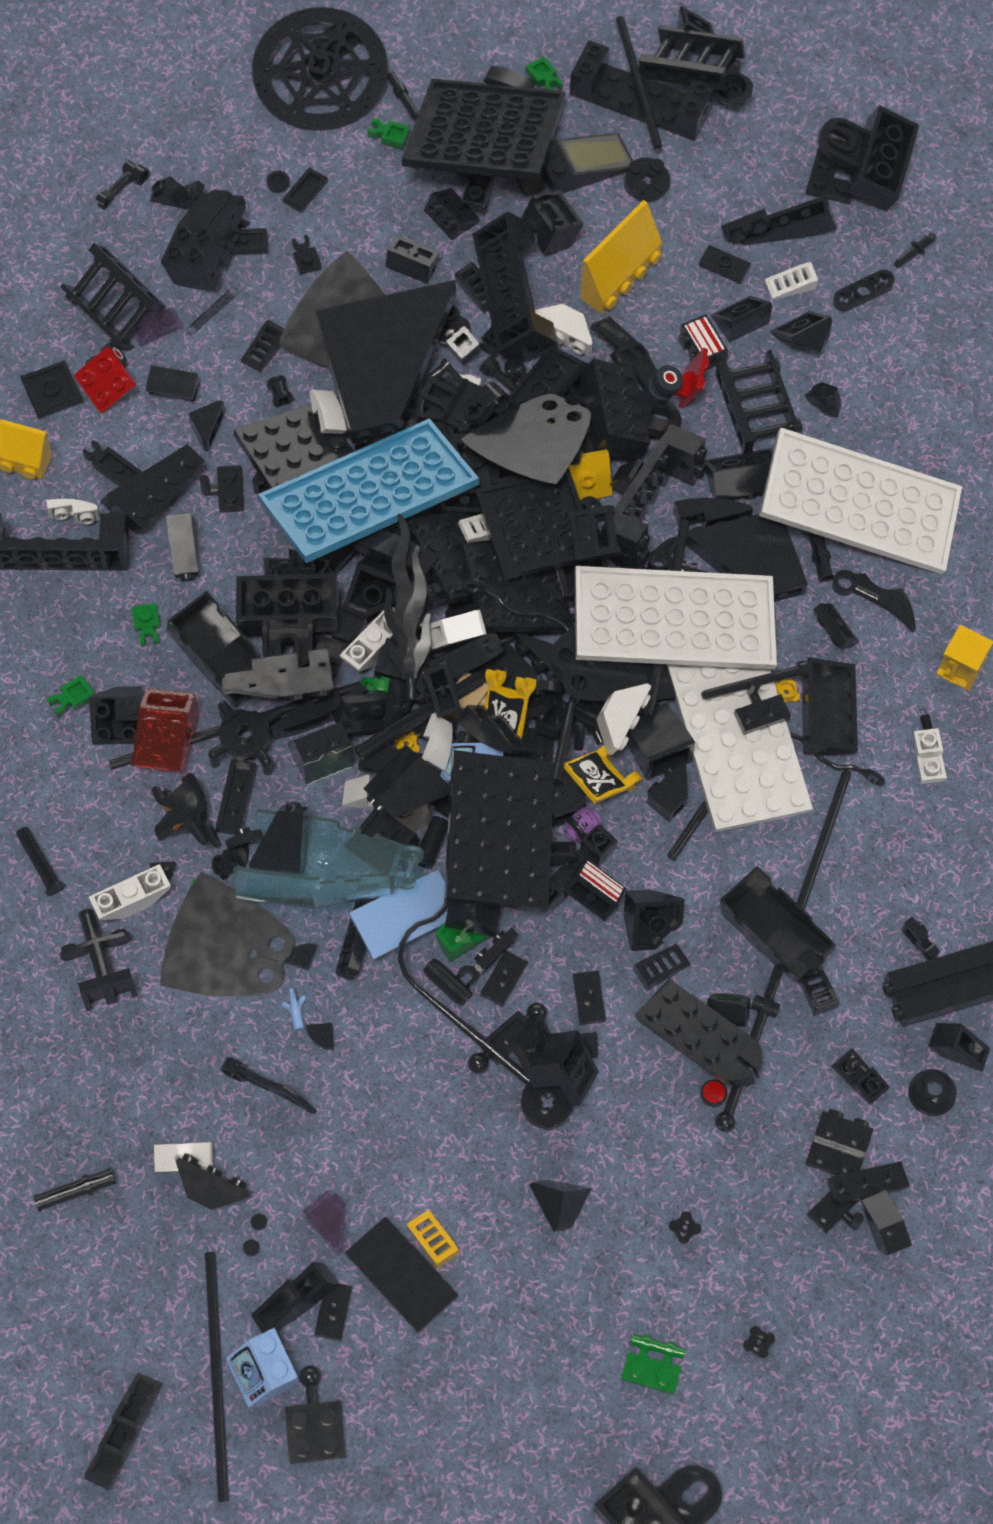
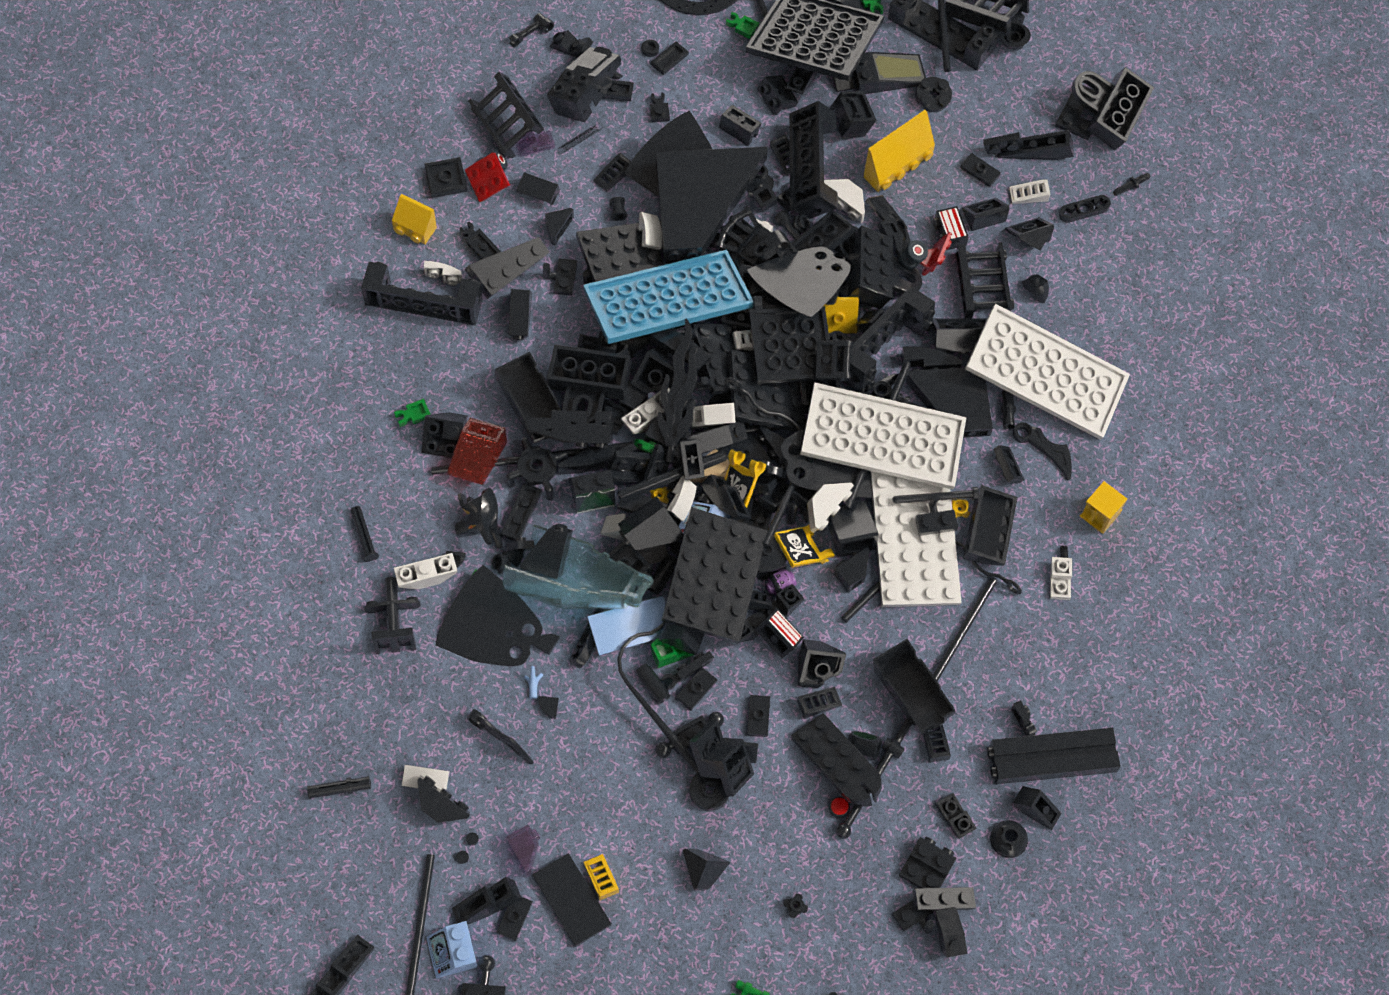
camera: 10 degrees right, 0 degrees up
green plate [131,603,160,647] -> none

